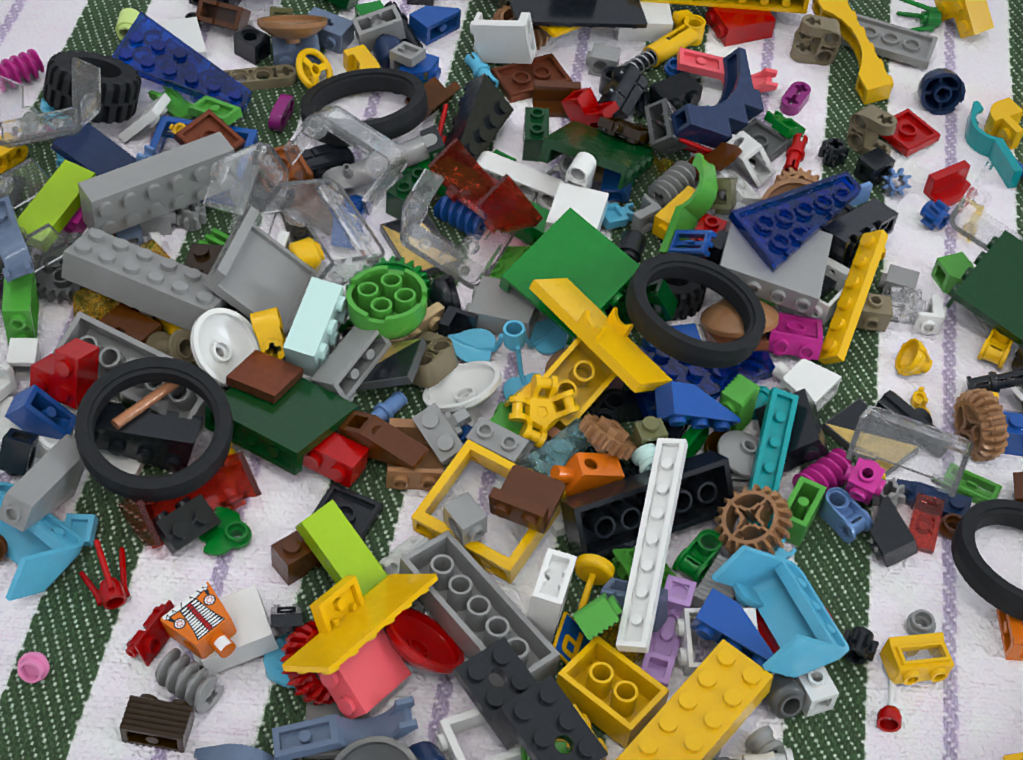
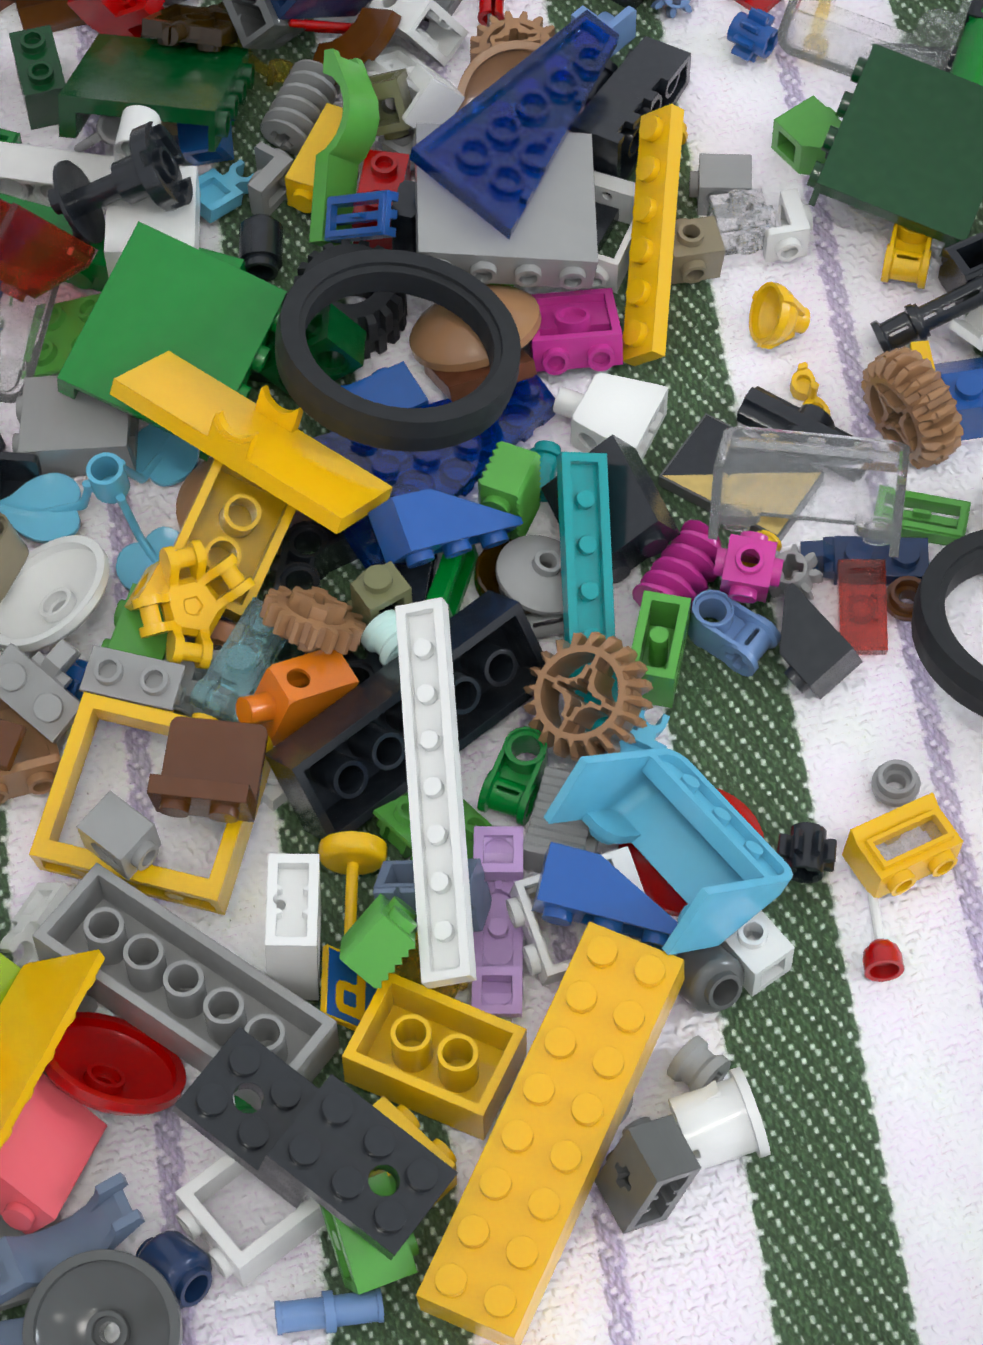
camera: 10 degrees left, 10 degrees up
none -> black piece [47,121,193,248]
none -> white panel [402,63,465,128]

